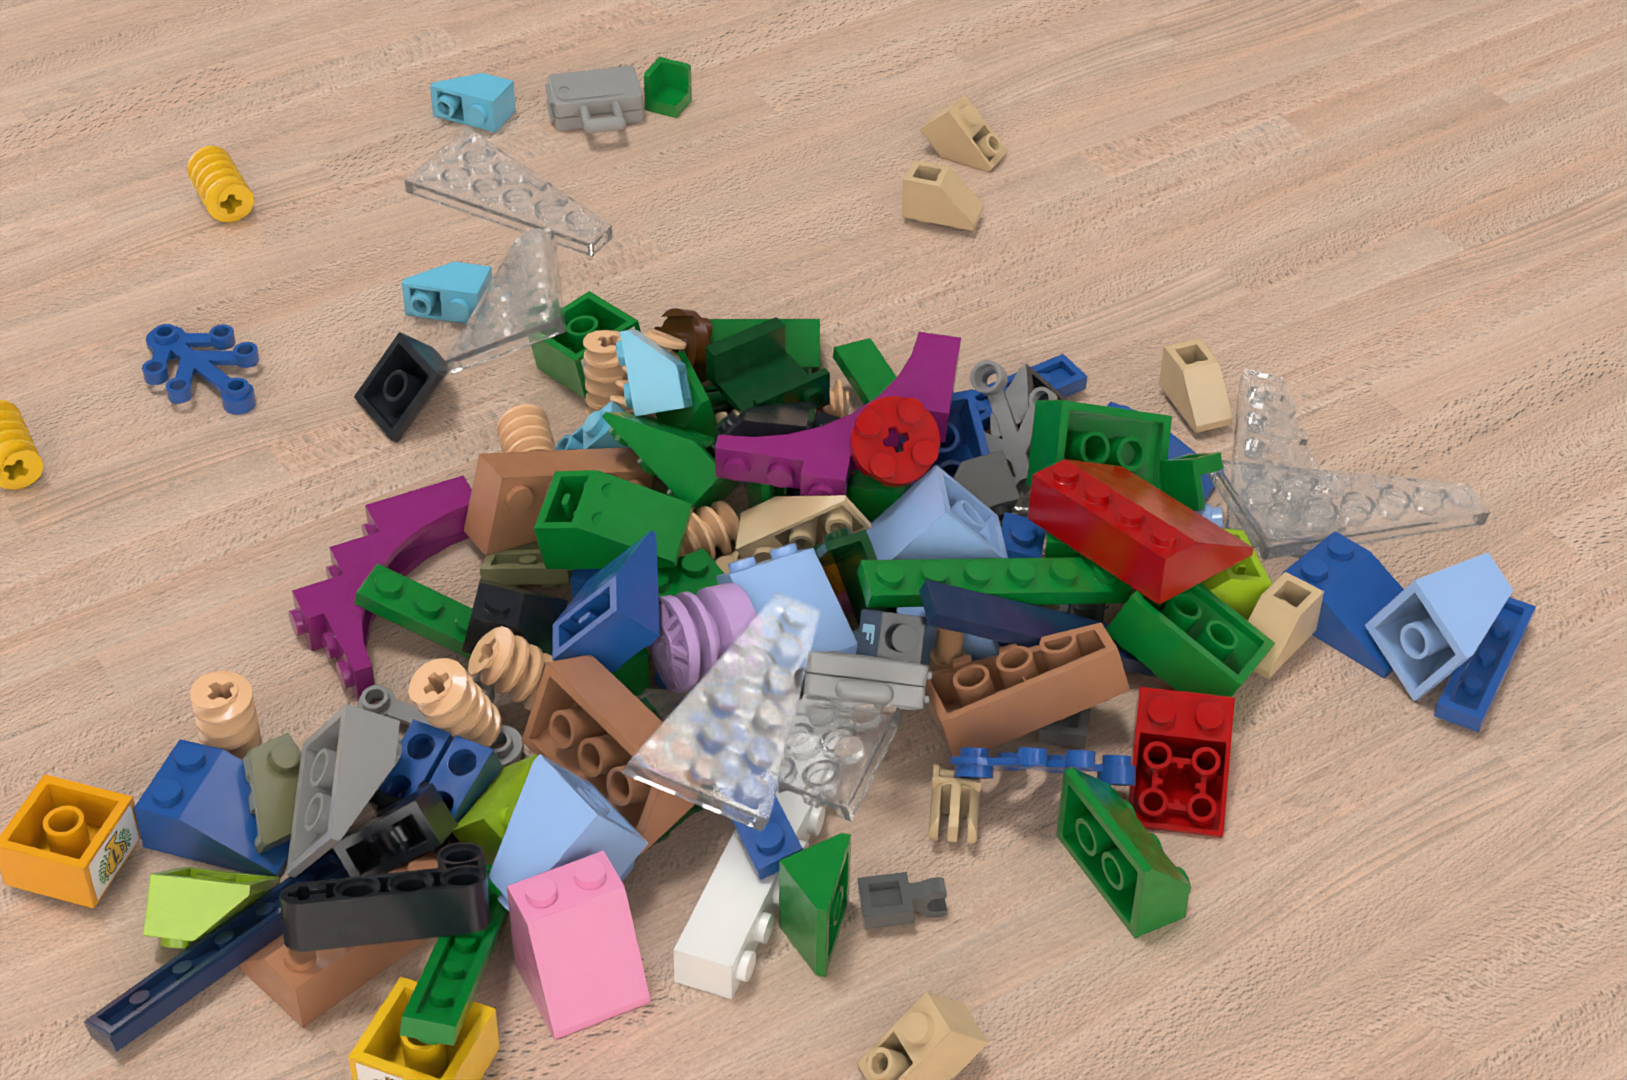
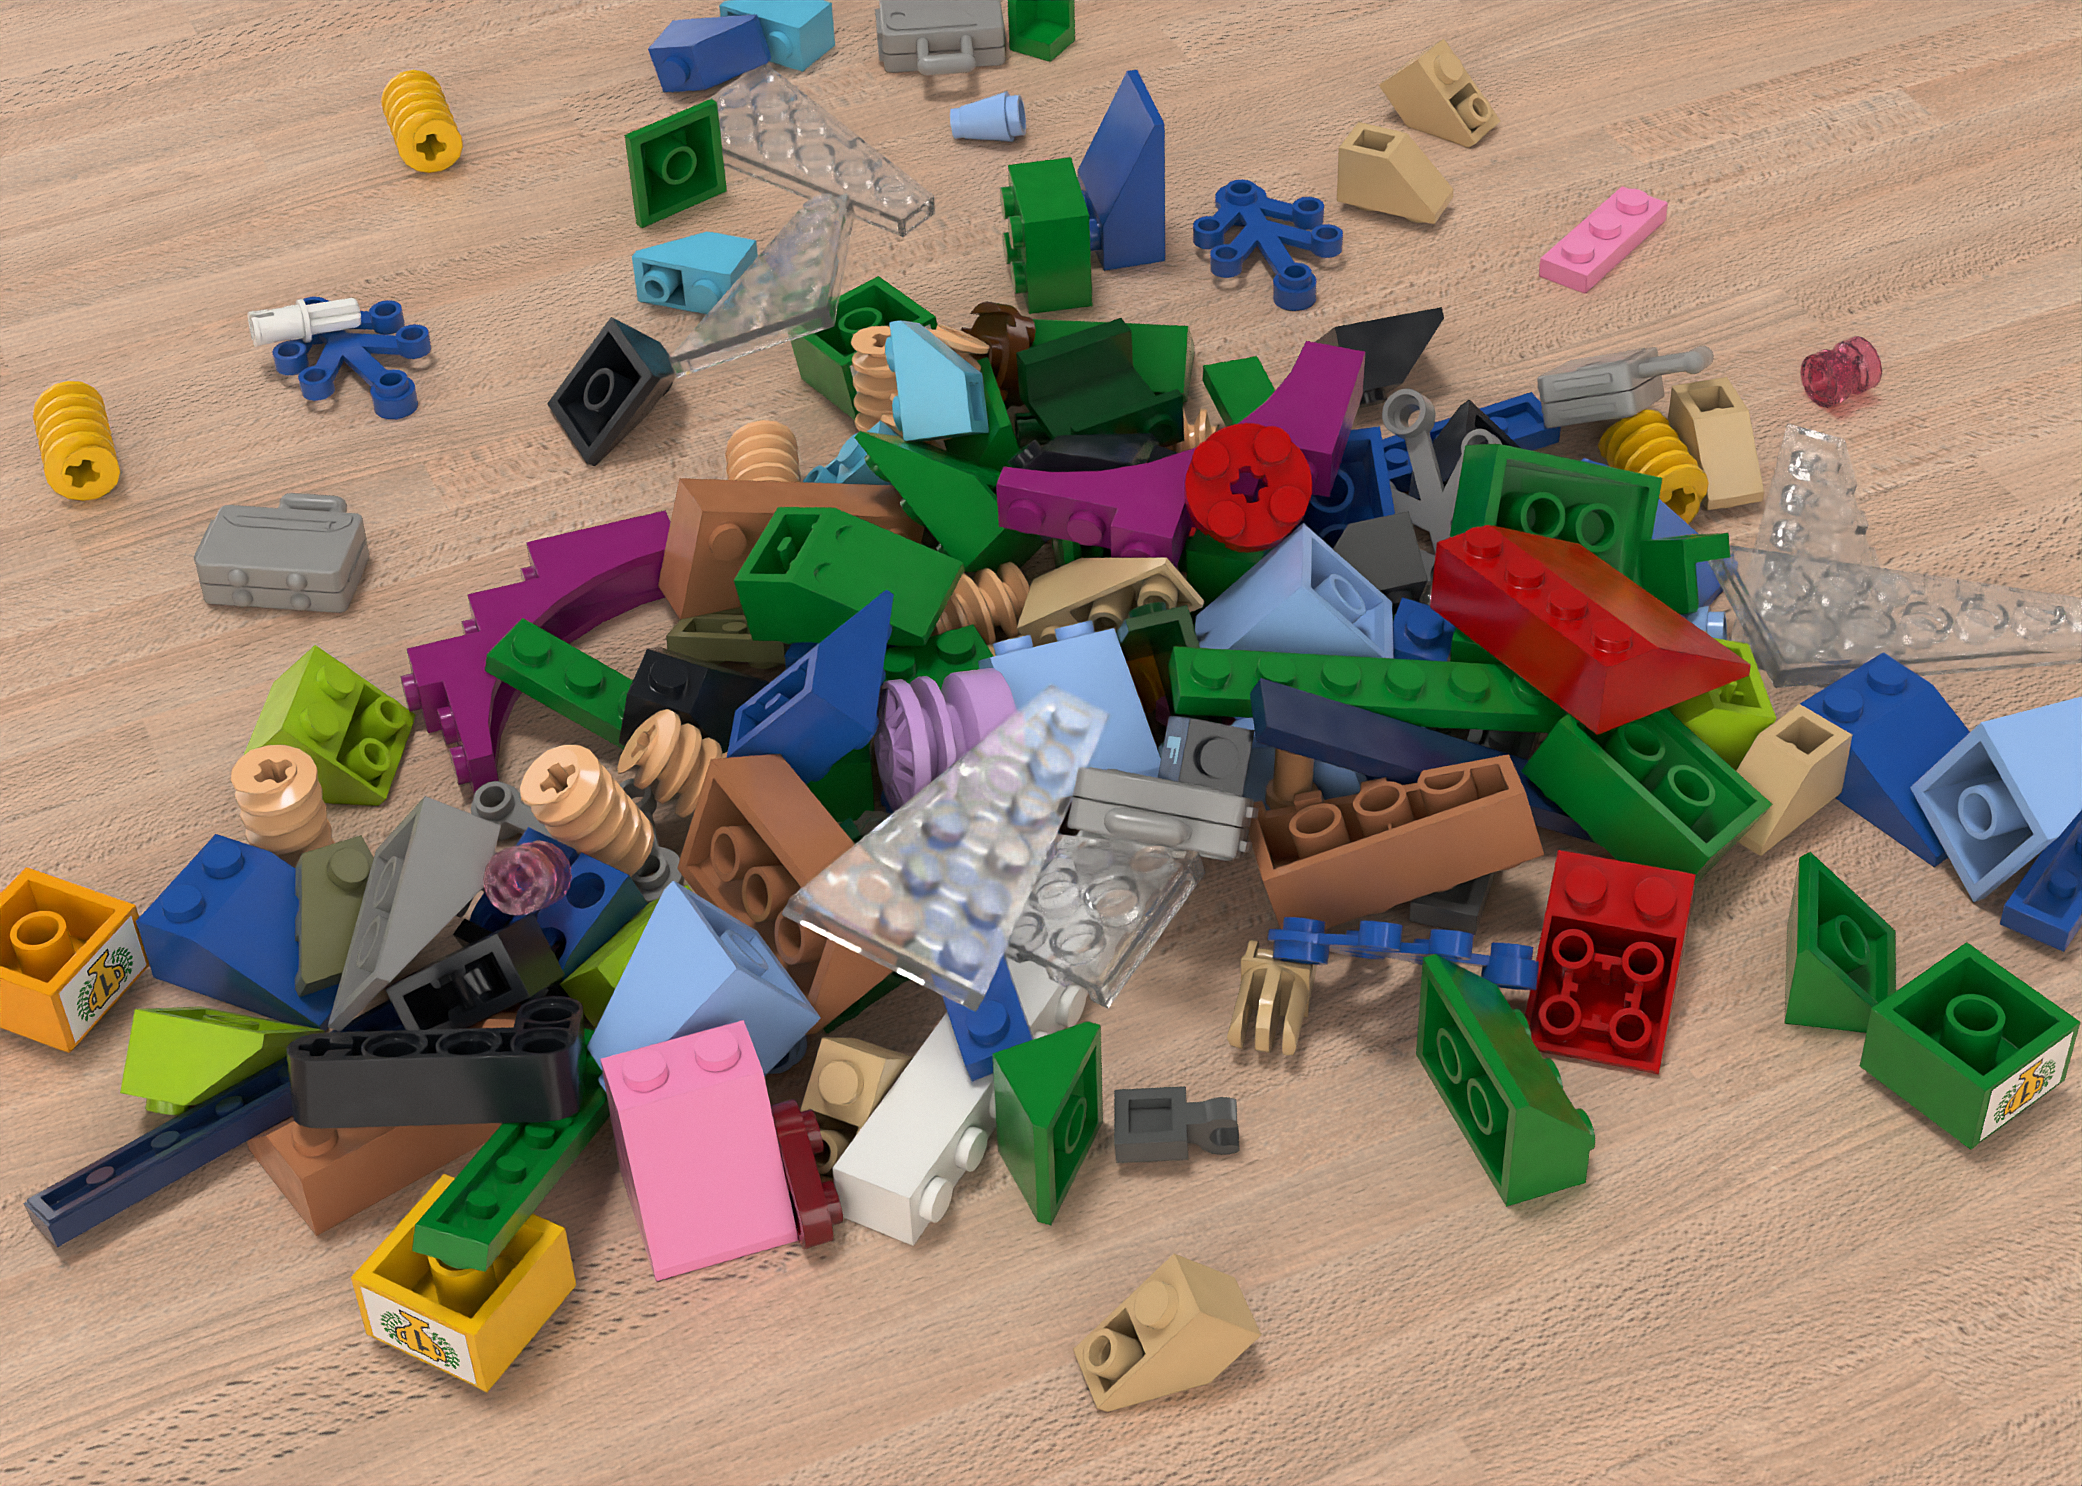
camera: 10 degrees right, 0 degrees up
none -> light grey piece [194,493,369,613]
none -> lime slope [243,645,416,806]
none -> white axle [248,298,361,347]
none -> clear pink wheel [483,840,572,916]
none -> green slope [624,98,727,228]
none -> blue slope [648,14,772,92]
none -> dark red plate [770,1099,843,1249]
none -> tan slope [800,1037,913,1183]
none -> light blue cone [950,91,1026,142]
none -> green brick [1000,157,1092,314]
none -> blue slope [1077,69,1165,271]
none -> blue plant [1193,179,1343,311]
none -> black slope [1316,307,1444,408]
none -> light grey piece [1537,346,1714,428]
none -> bright pink plate [1539,186,1668,294]
none -> yellow piece [1598,409,1709,524]
none -> green slope [1784,852,1896,1033]
none -> clear pink wheel [1800,336,1882,408]
none -> green brick [1860,942,2081,1150]

